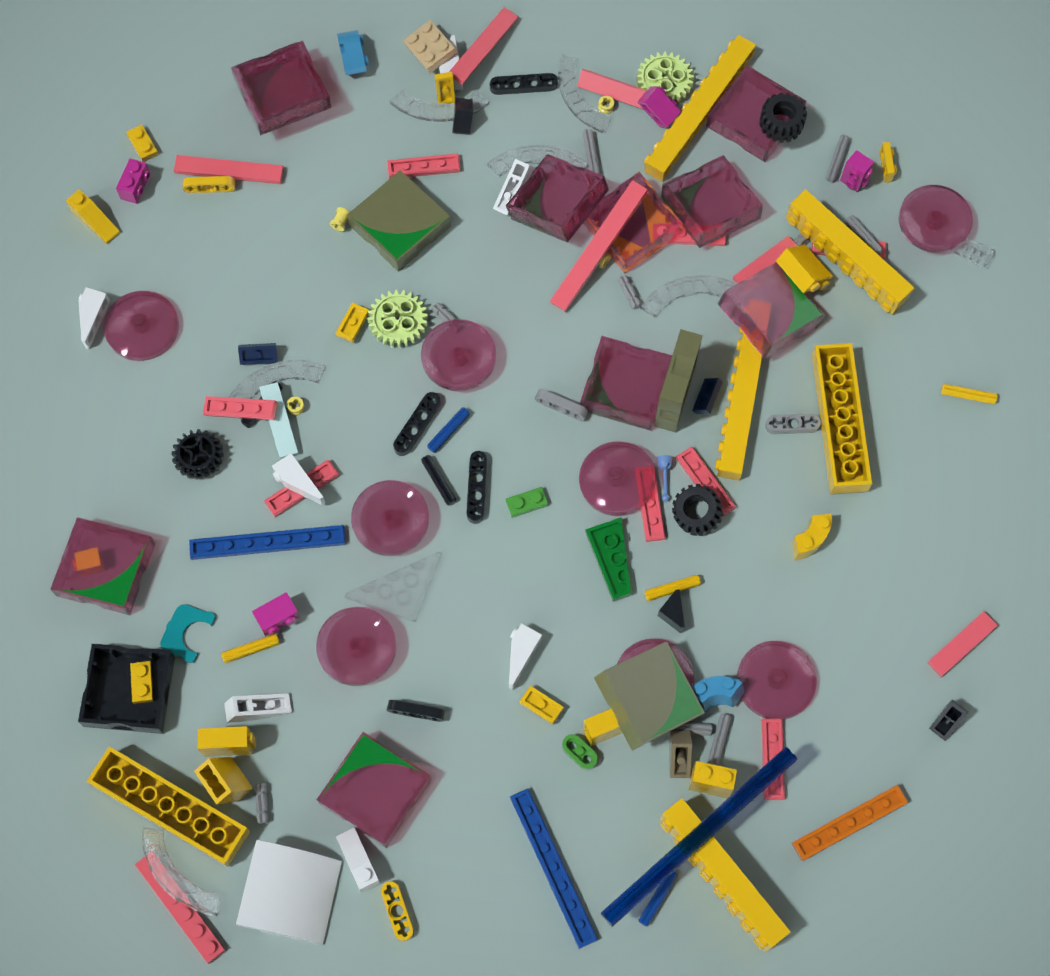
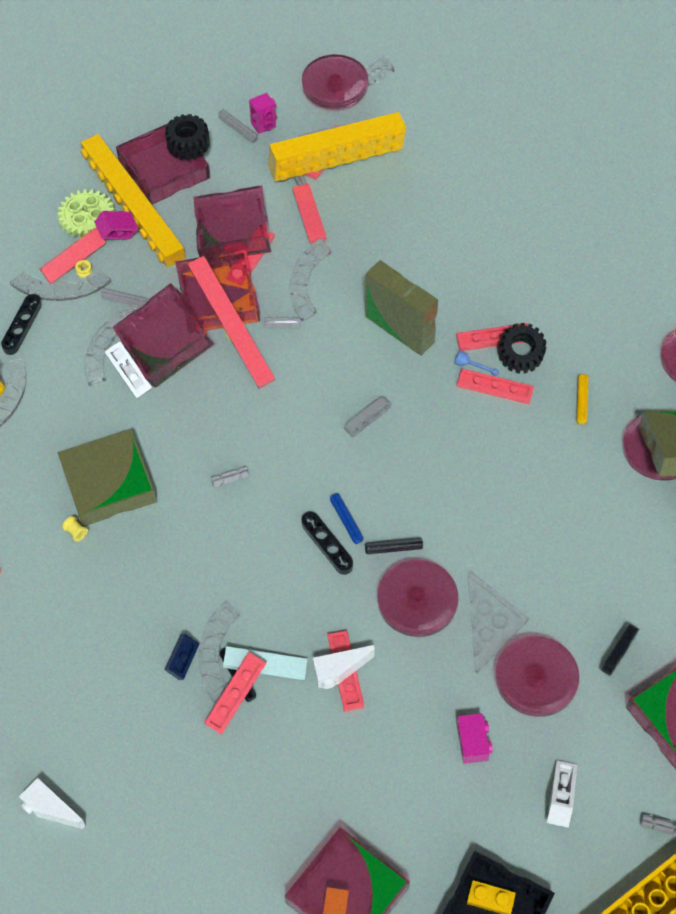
camera: 65 degrees left, 10 degrees down
clear pink dish [103,291,179,361] -> none
teal piece [160,604,216,663] -> none
black gear [171,429,224,480] -> none
blue tile [189,525,346,560] -> none
yellow brick [194,757,253,804] -> none
yellow brick [197,726,256,757] -> none
yellow axle [221,634,279,663] -> none
light yellow bush [287,396,304,415] -> none
yellow plate [336,302,369,343] -> none
yellowish green gear [367,290,428,348] -> none
coral tile [387,153,460,179] -> none
clear pink dish [421,319,496,391] -> none
black slope [452,97,473,135] -> none
black beam [466,451,487,524] -> none
bright green plate [505,487,548,518] -> none
white slope [509,623,542,690] -> none
yellow plate [519,685,564,725] -> none
clear pink dish [579,441,656,516] -> none
clear pink tile [580,336,672,431] -> none
green wing [585,517,631,601] -> none
black slope [657,589,685,633] -> none
yellow brick [715,300,771,481] -> none
clear pink tile [718,262,825,358] -> none
light grey beam [765,414,821,434] -> none
yellow brick [776,244,833,293] -> none
yellow brick [792,514,832,561] -> none
yellow brick [811,343,872,494] -> none
yellow plate [879,142,897,183] -> none
yellow axle [941,384,998,404] -> none

